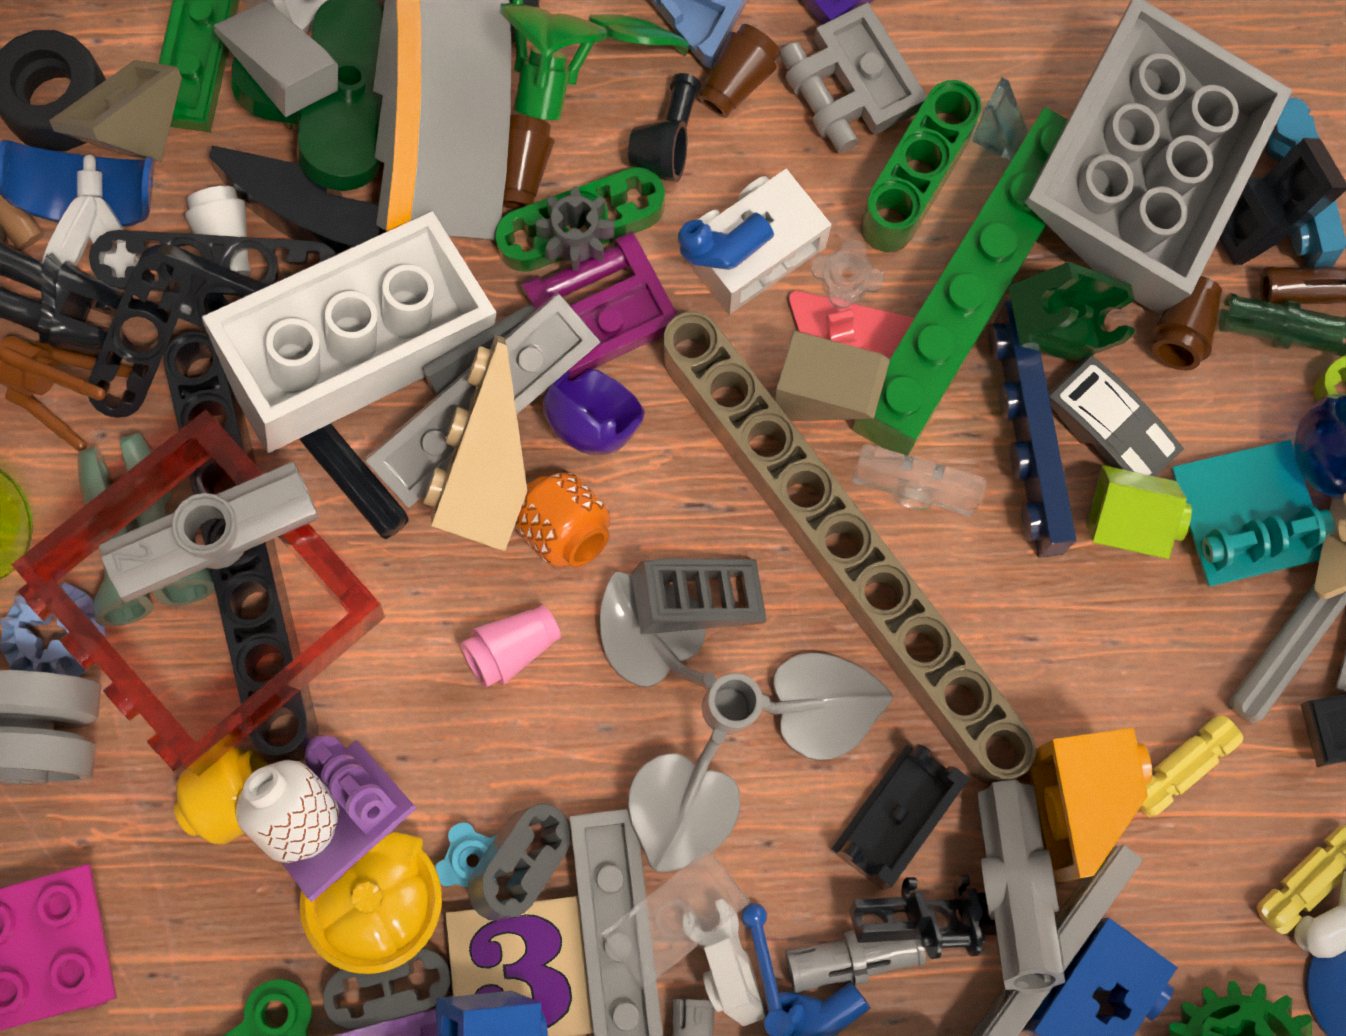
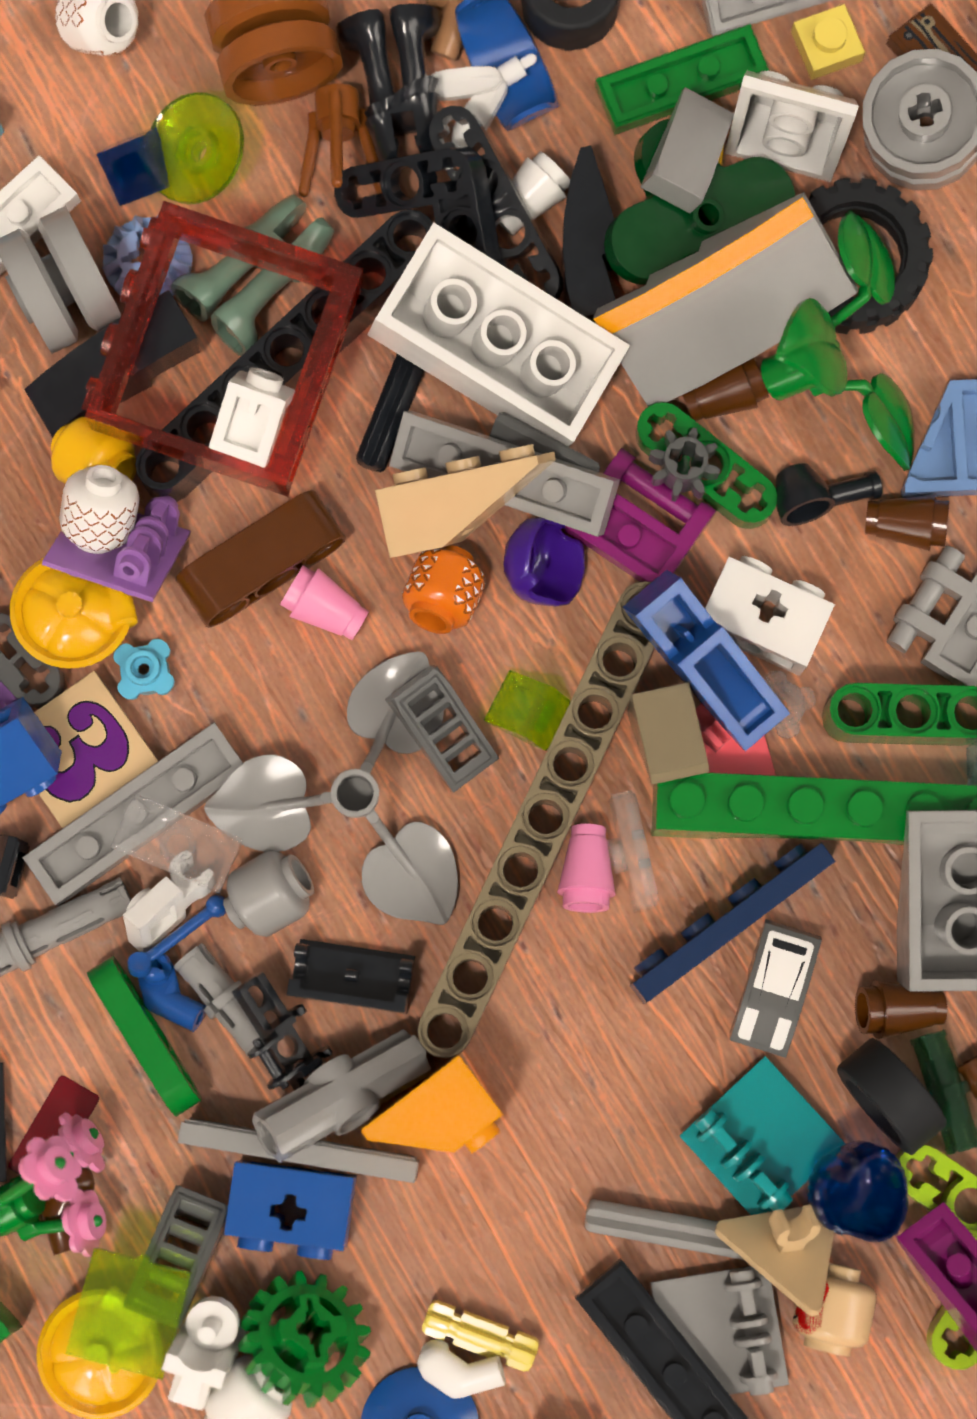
camera: 65 degrees right, 5 degrees up
dark tan slope [49,60,182,162] -> none
light grey piece [99,461,319,603] -> none
dark grey beam [468,804,571,921] -> none
blue arm [678,212,774,270] -> none
dark green hinge [1008,262,1135,363] -> none
lime brick [1086,465,1192,559] -> none
light yellow axle [1139,715,1243,817] -> none
none -> black slope [25,290,200,438]
none -> reddish brown beam [176,490,346,628]
none -> white bracket [209,368,295,468]
none -> light grey head [223,850,314,937]
none -> clear neon green slope [484,670,570,751]
none -> bright pink cone [557,824,616,913]
none -> blue slope [622,570,790,751]
none -> black tyre [837,1038,947,1155]

